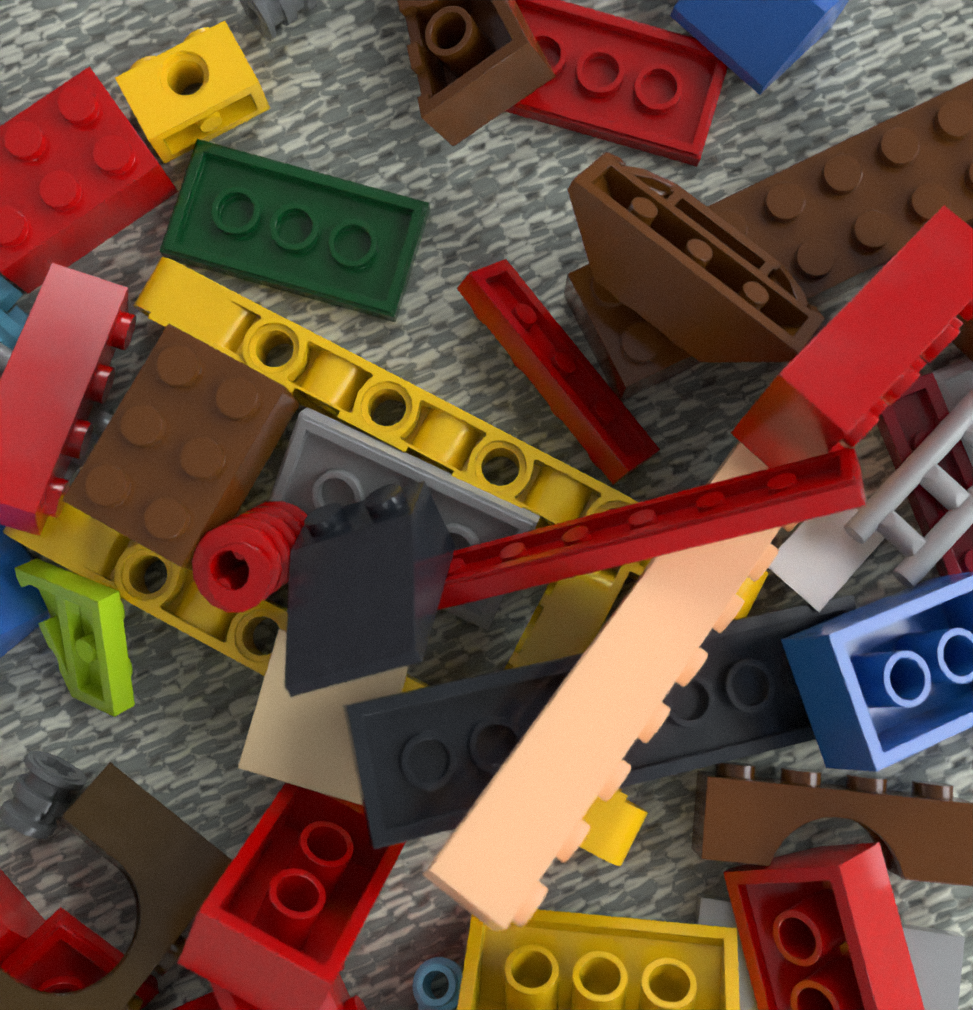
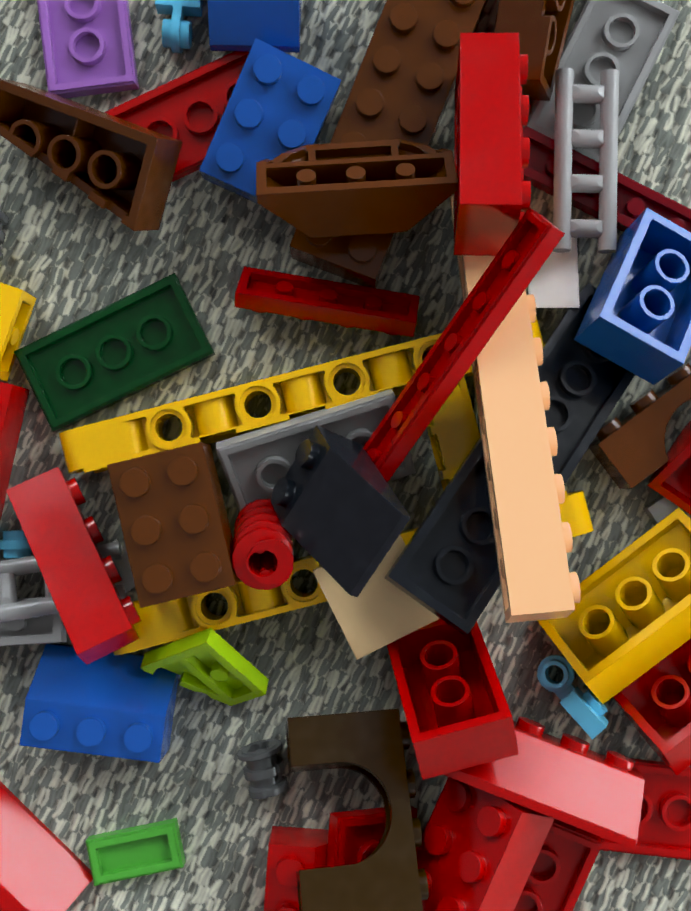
camera: 45 degrees left, 5 degrees up
none -> blue brick [199,38,341,207]

